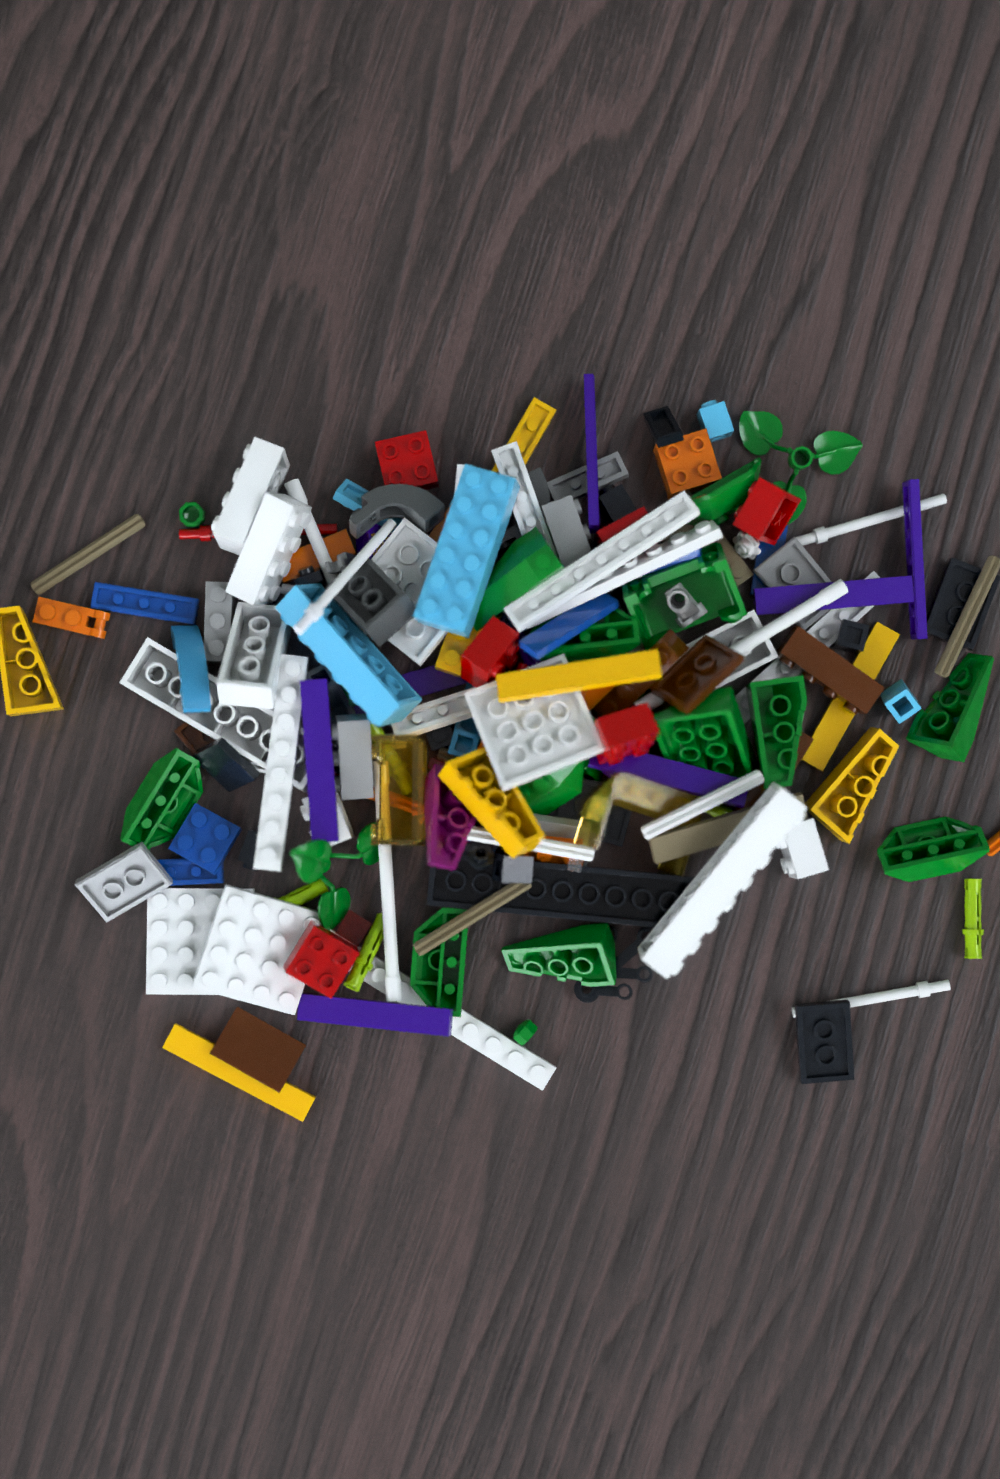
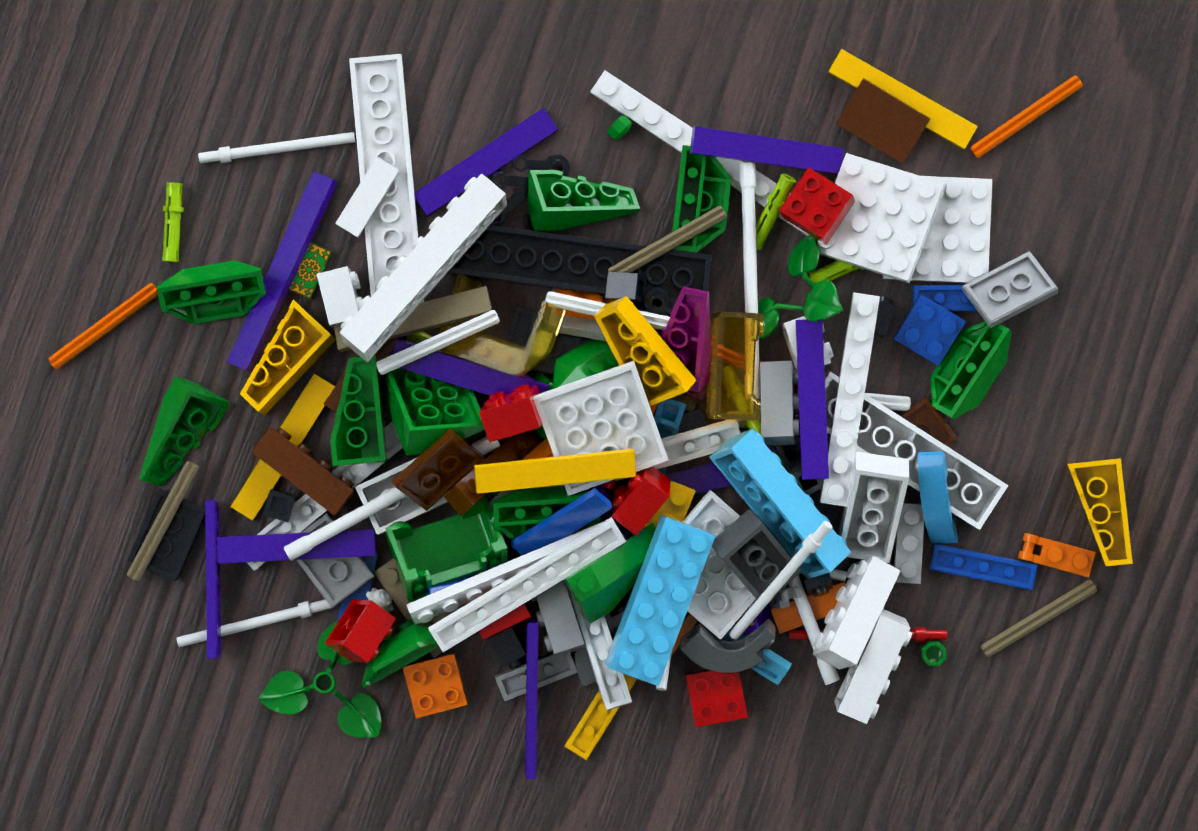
camera: 175 degrees left, 0 degrees up
black tile [192,738,260,792] -> none
clear red plate [336,910,373,946] -> none
clear piece [567,858,583,872] -> none
black tile [643,406,684,448] -> none
light grey plate [664,582,708,629] -> none
medium azure brick [696,400,734,442] -> none
black plate [795,1000,854,1084] -> none
medium azure brick [880,679,921,724] -> none
none -> dark purple tile [227,171,338,372]
none -> tile [289,242,332,299]
none -> white tile [335,157,399,238]
none -> white plate [349,54,424,303]
none -> dark purple tile [414,108,558,216]
none -> orange axle [970,75,1083,158]

